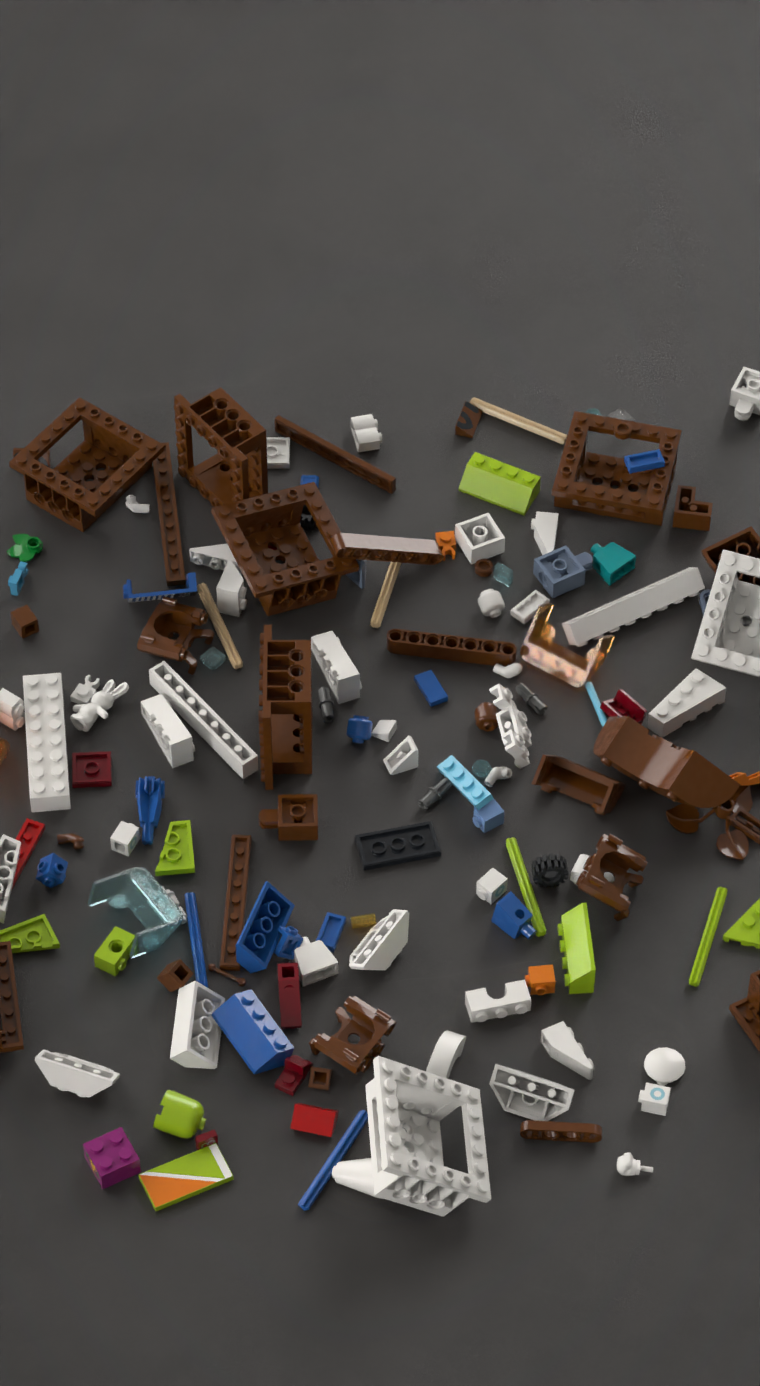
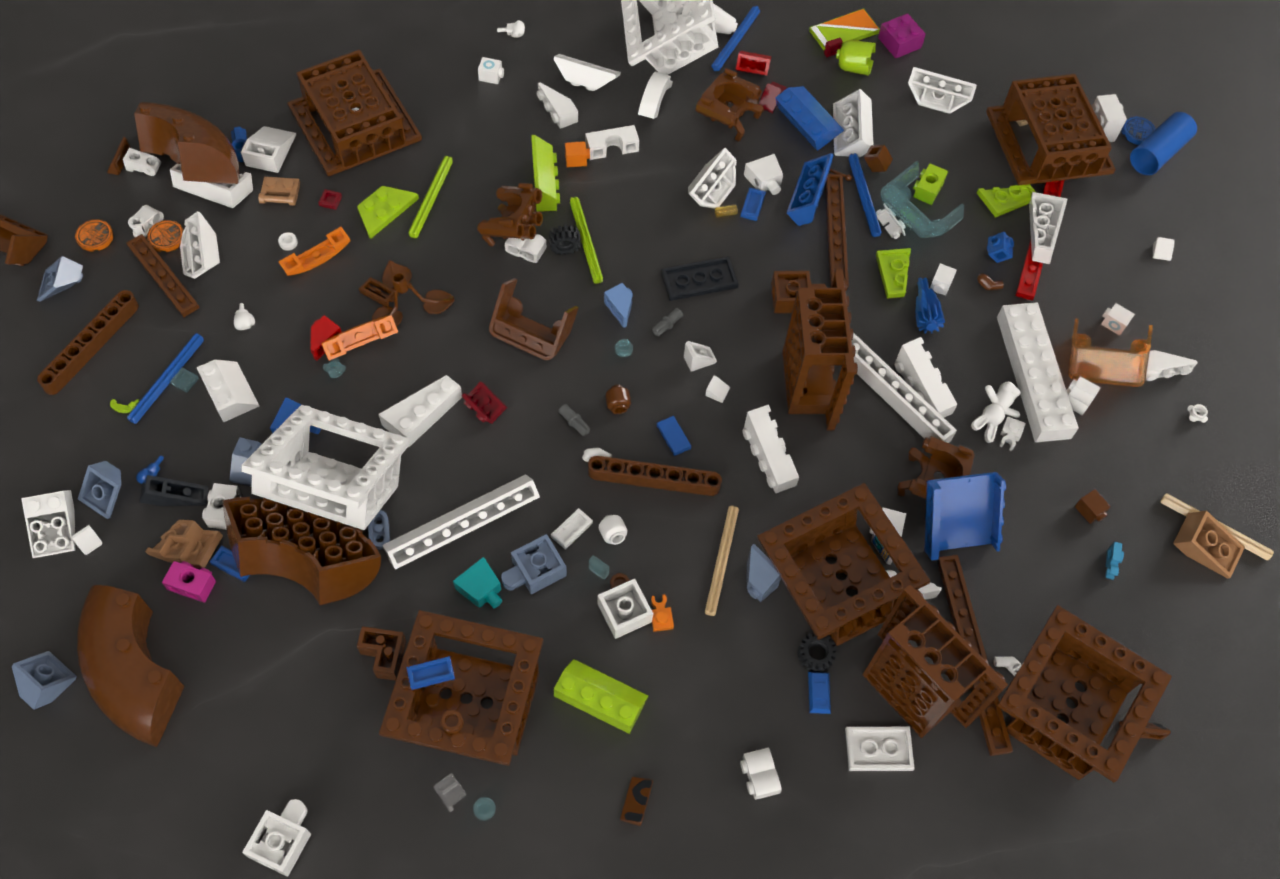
camera: 175 degrees right, 10 degrees up
green plate [6,534,43,562] -> none
dark red tile [72,751,112,788] -> none
tan axle [197,583,243,670] -> none
clear light blue tile [199,646,227,671] -> none
blue bracket [274,926,303,960] -> none
reddish brown tile [275,415,396,494] -> none
dark red slope [277,963,302,1029] -> none
dark grey axle [318,687,335,723] -> none
reddish brown beam [330,533,444,565] -> none
blue head [346,715,373,743] -> none
medium azure plate [437,755,494,810] -> none
tan axle [470,397,567,445] -> none
white brick [476,868,508,904] -> none
white arm [484,766,512,787] -> none
white bracket [489,684,532,769] -> none
blue torso [491,891,537,940] -> none
clear orange windscreen [520,603,615,687] -> none
reddish brown beam [520,1120,602,1143] -> none
white slope [531,511,559,555] -> none
medium azure bar [585,682,607,728] -> none
reddish brown brick [593,716,740,808] -> none
white dish [644,1047,685,1086] -> none

